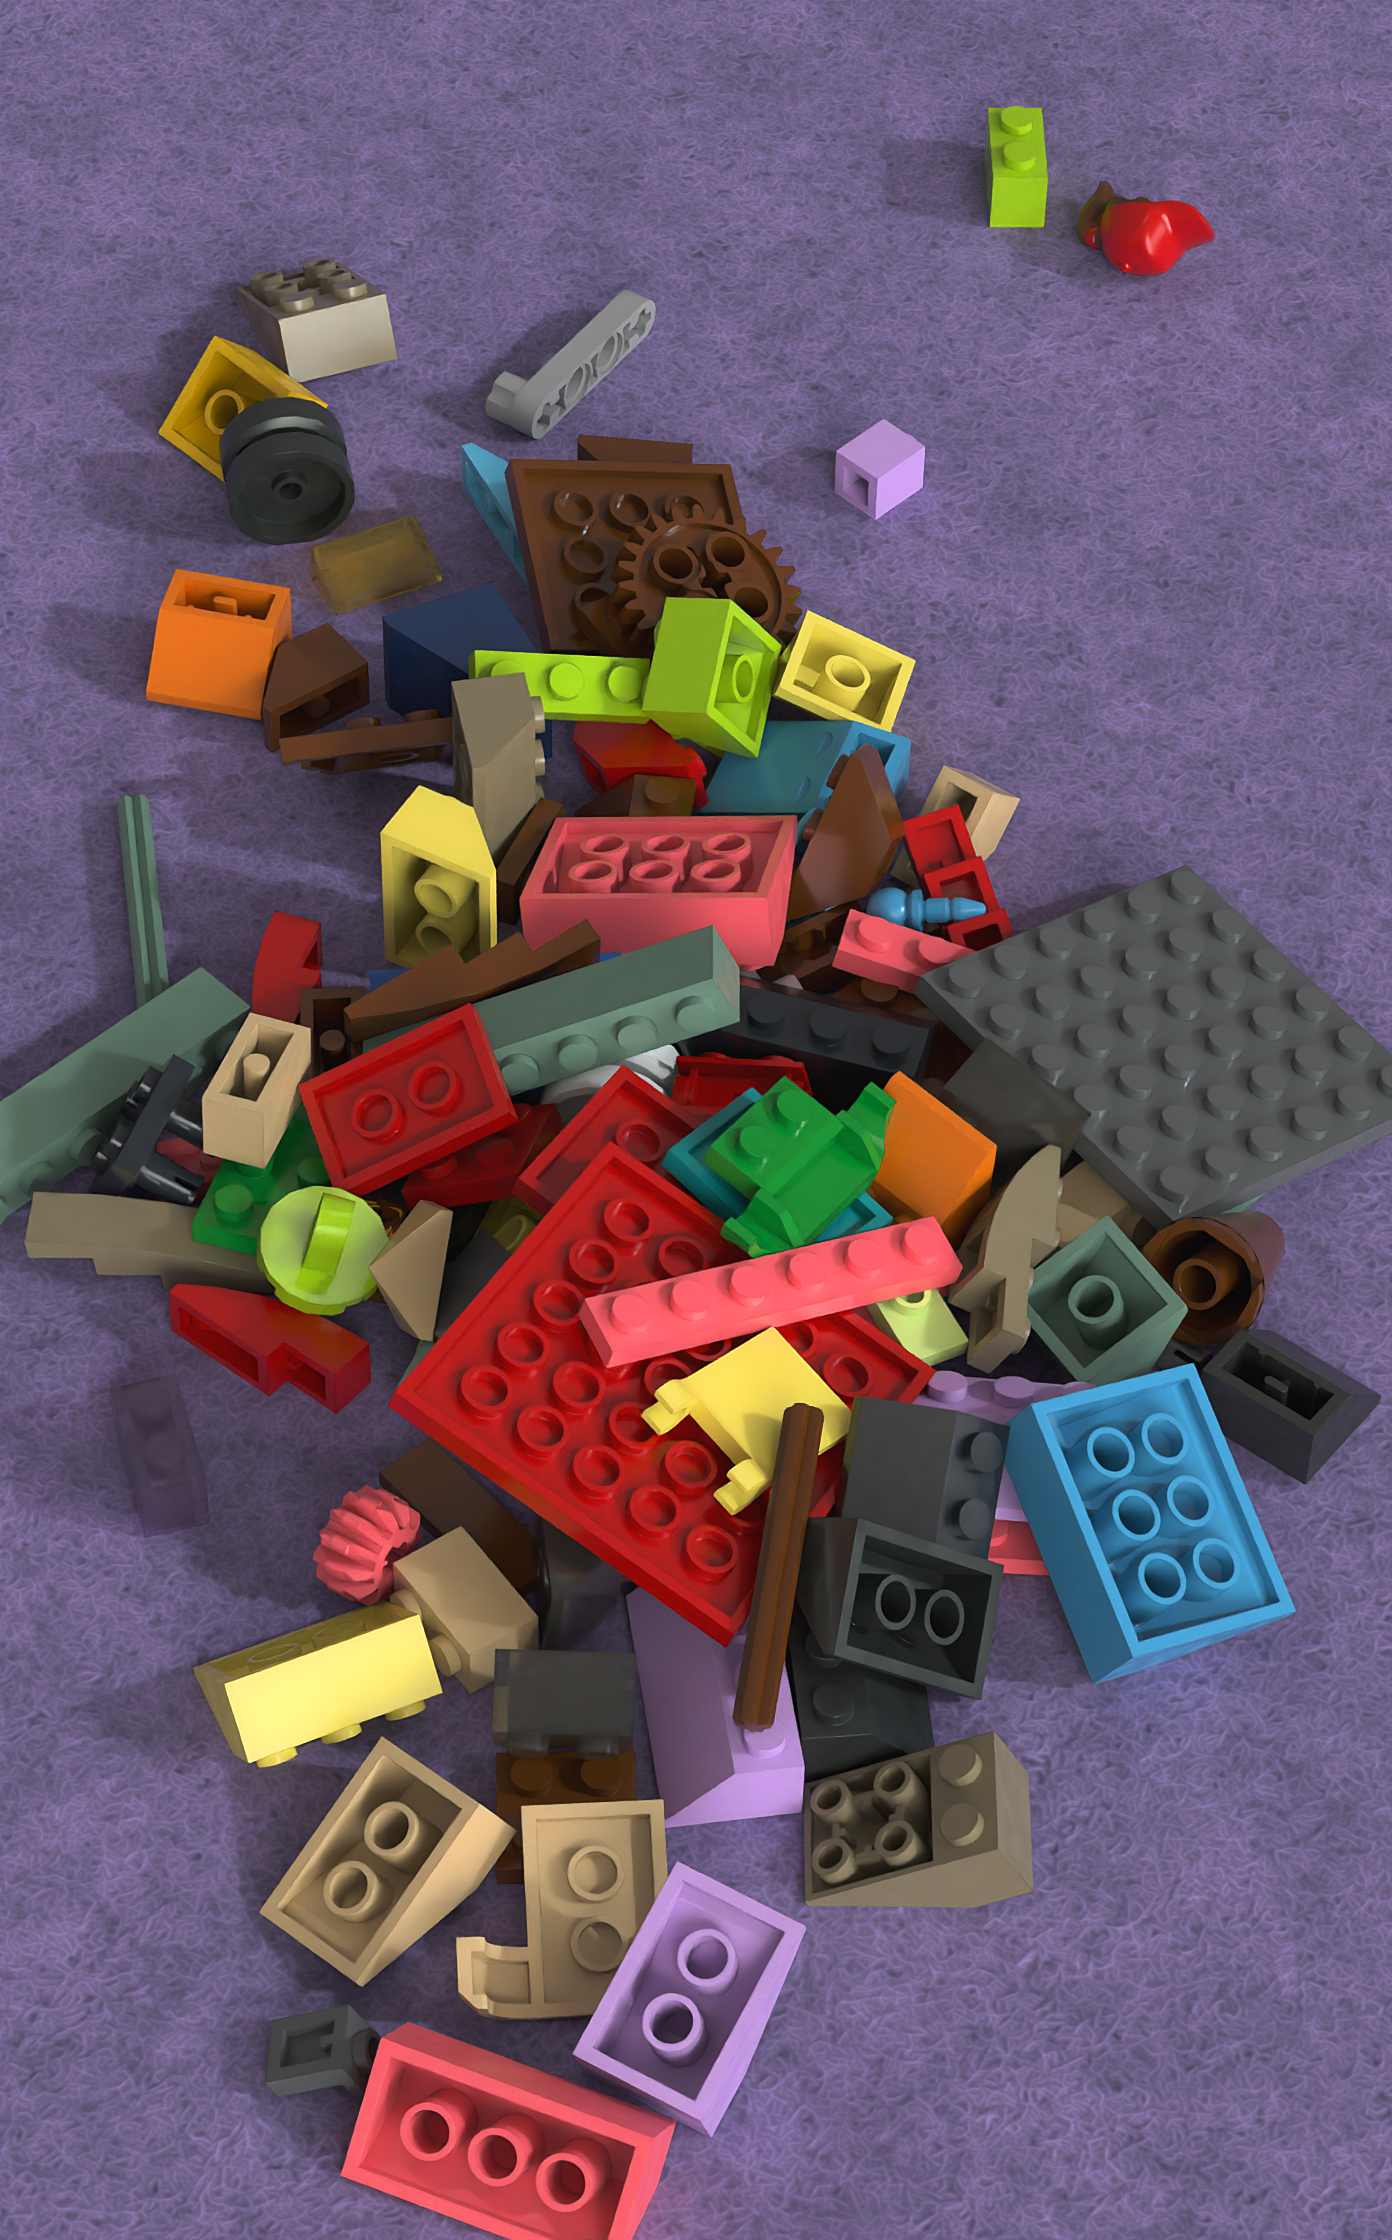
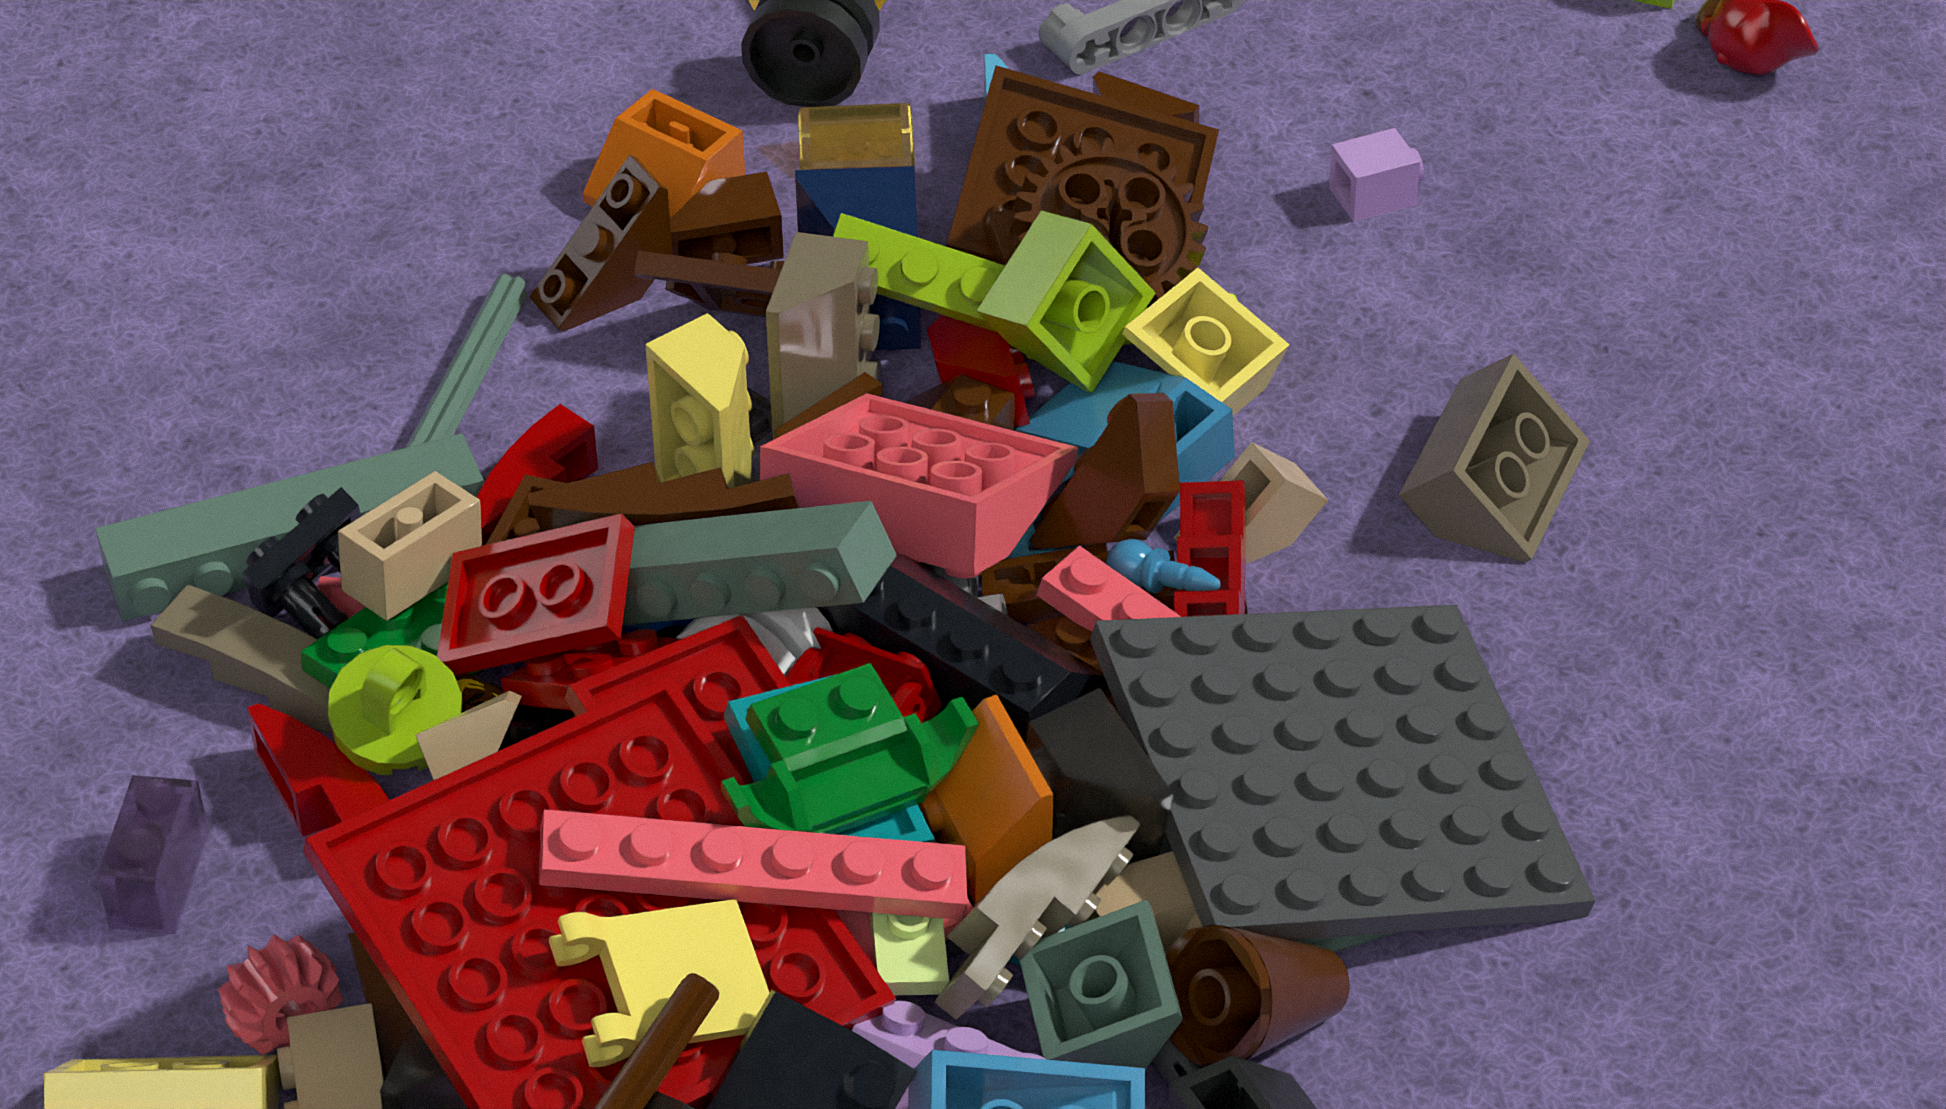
camera: 25 degrees right, 5 degrees down
none -> reddish brown slope [529,155,673,332]
none -> dark tan slope [1399,353,1590,562]

